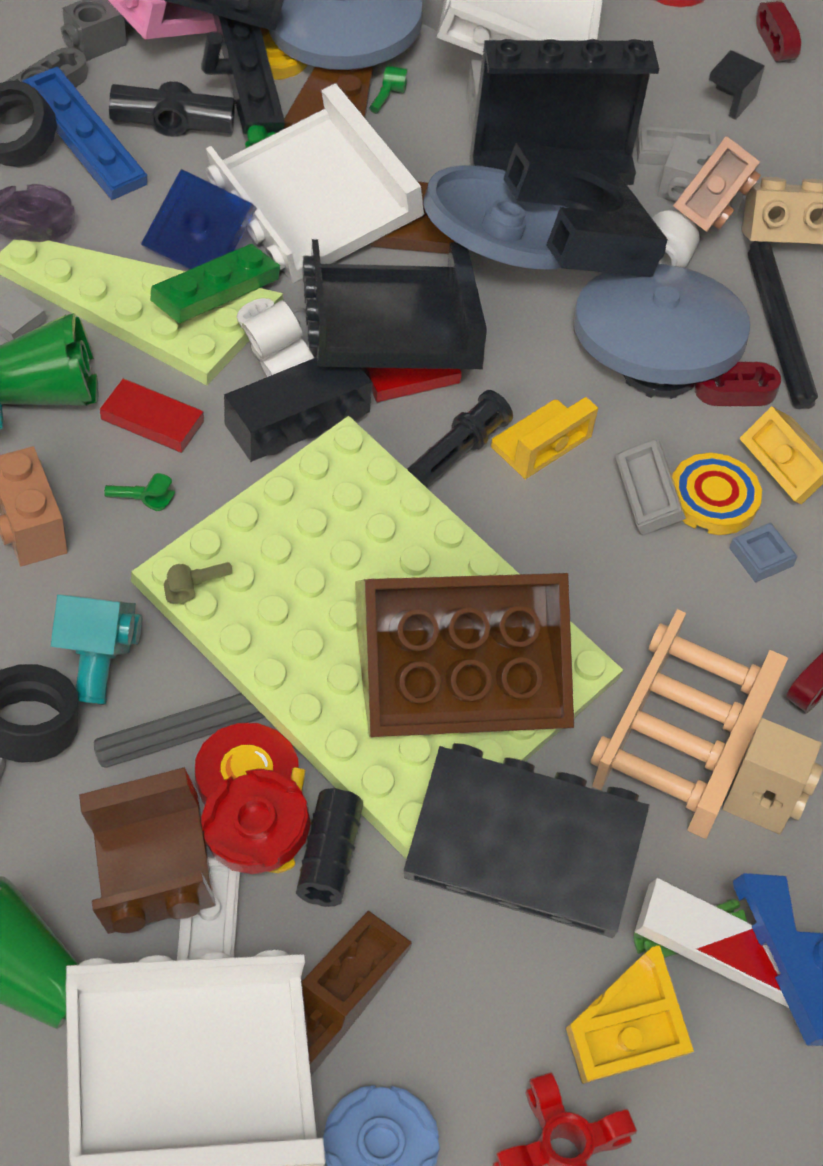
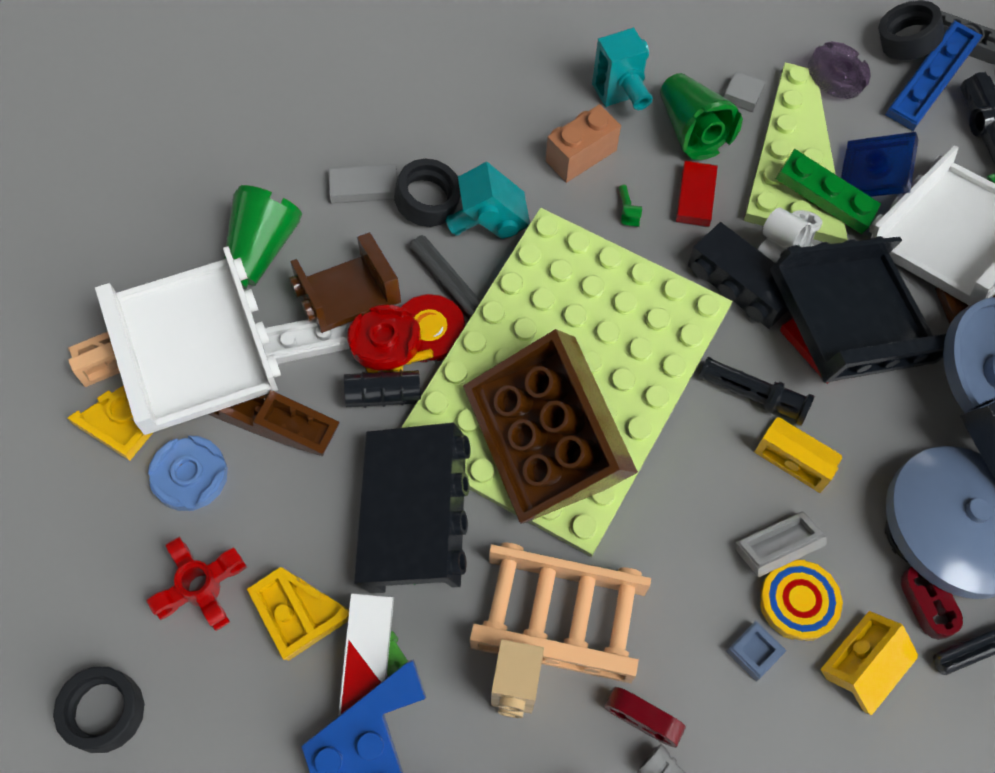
camera: 80 degrees right, 10 degrees up
olive hand [163,562,233,604] -> none

